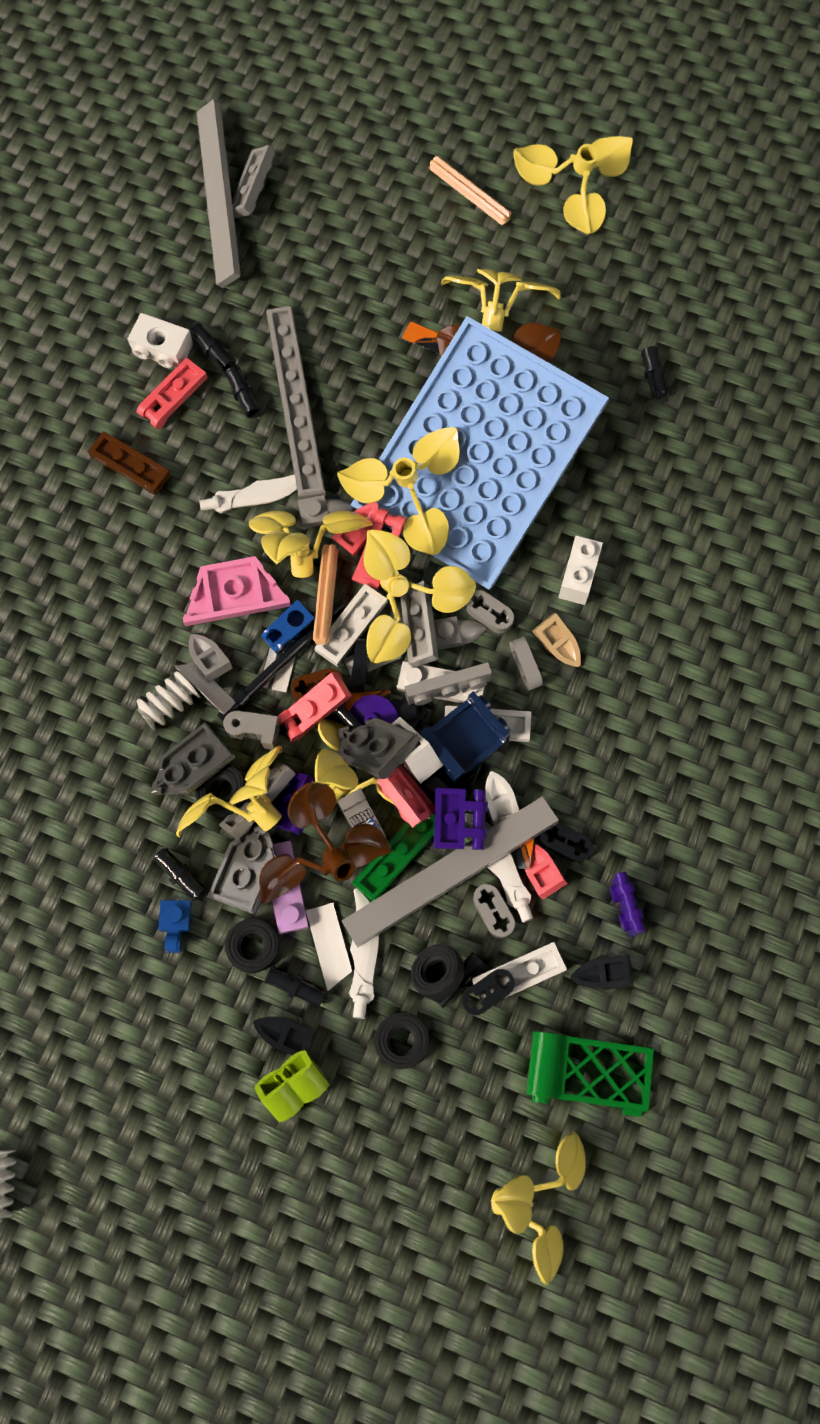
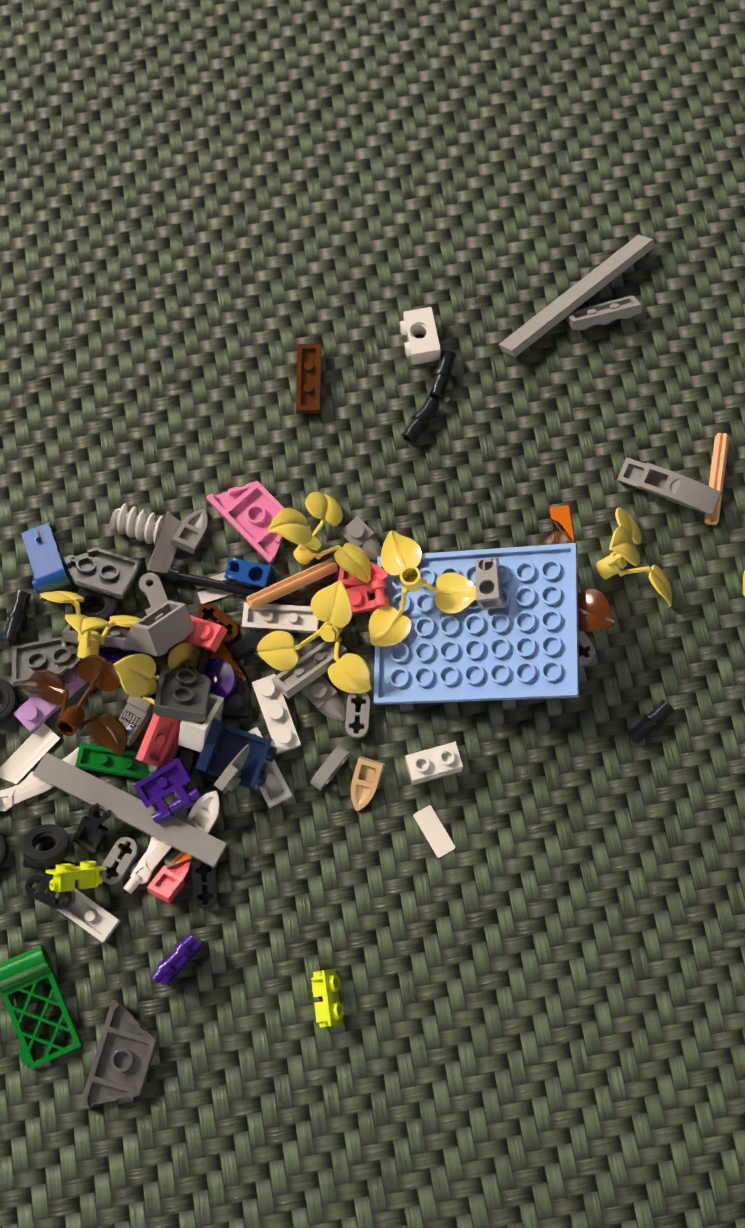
camera: 60 degrees right, 0 degrees up
coral plate [137,357,207,429] -> none
white sword [199,474,297,513] -> none
light grey tile [266,306,326,500] -> none
light grey plate [405,662,492,706] -> none
black plate [570,954,634,990] -> none
none -> door [21,522,72,594]
none -> neon yellow hinge [46,861,107,893]
none -> black plate [72,803,111,853]
none -> flat silver wing [80,1000,158,1107]
none -> light grey slope [124,600,195,656]
none -> light grey plate [214,744,250,794]
none -> neon yellow hinge [311,969,344,1028]
none -> white sticker [413,805,455,858]
none -> light grey leg [475,558,505,610]
none -> light grey slope [617,457,722,516]

